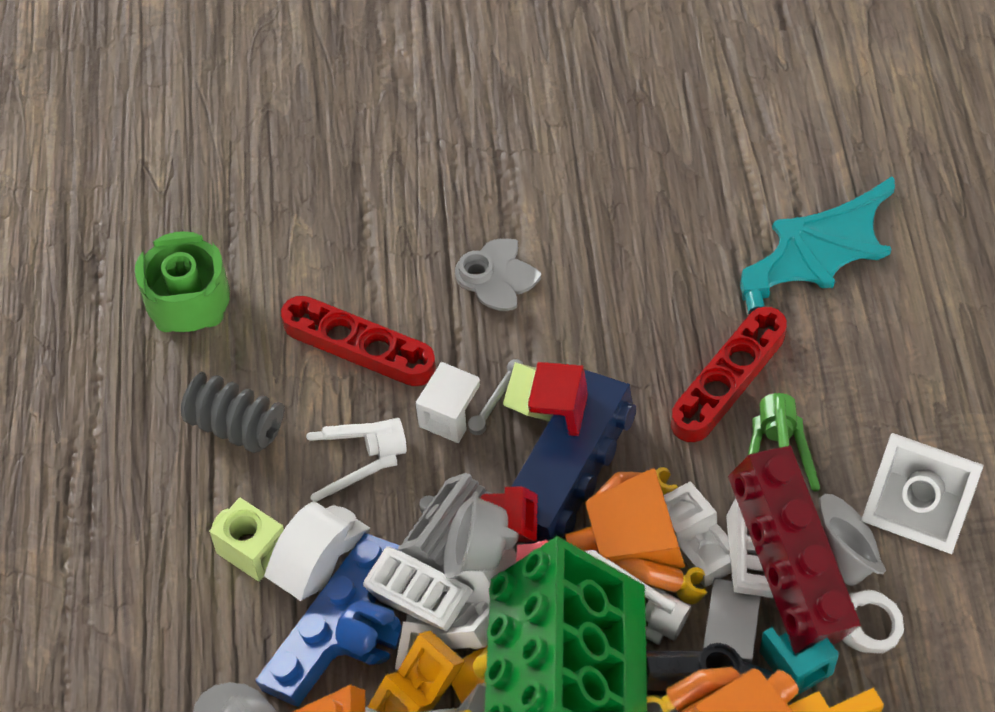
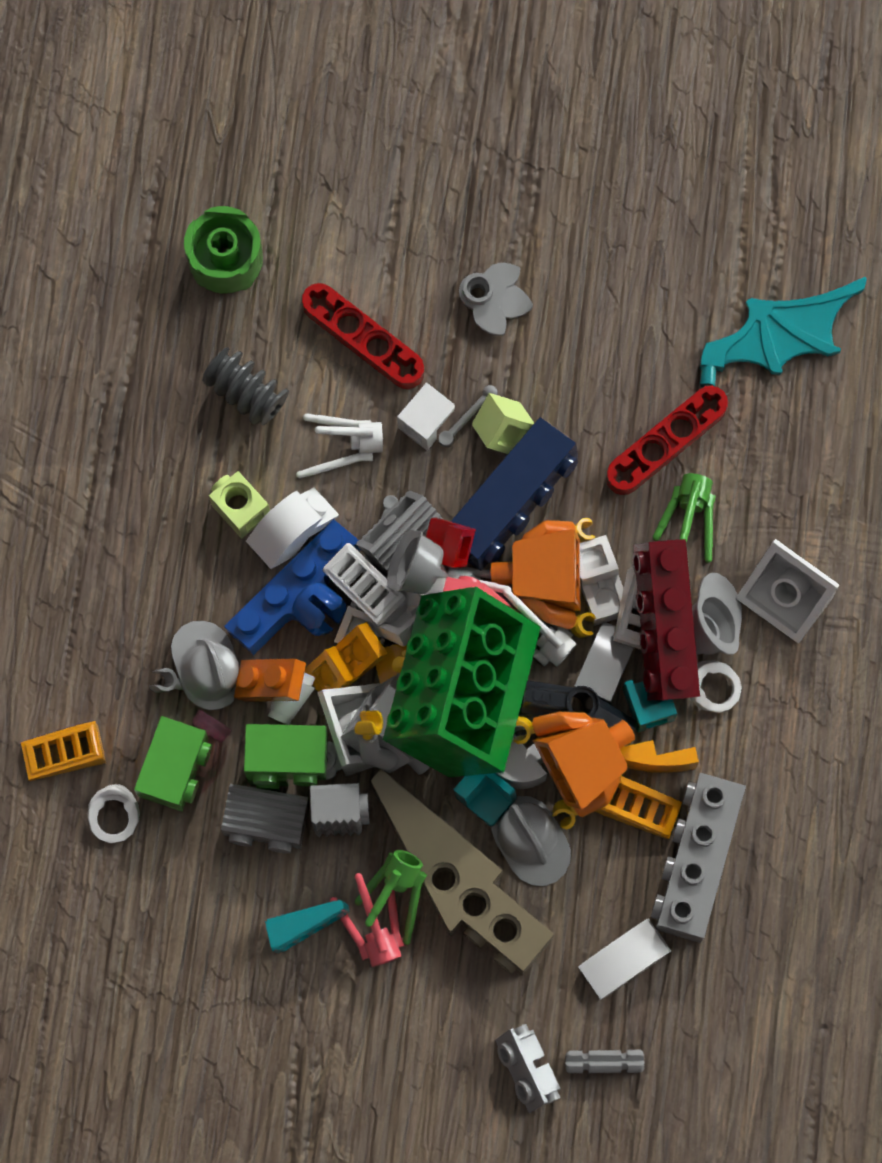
camera: 10 degrees right, 20 degrees up
red panel [528,362,588,436] -> none

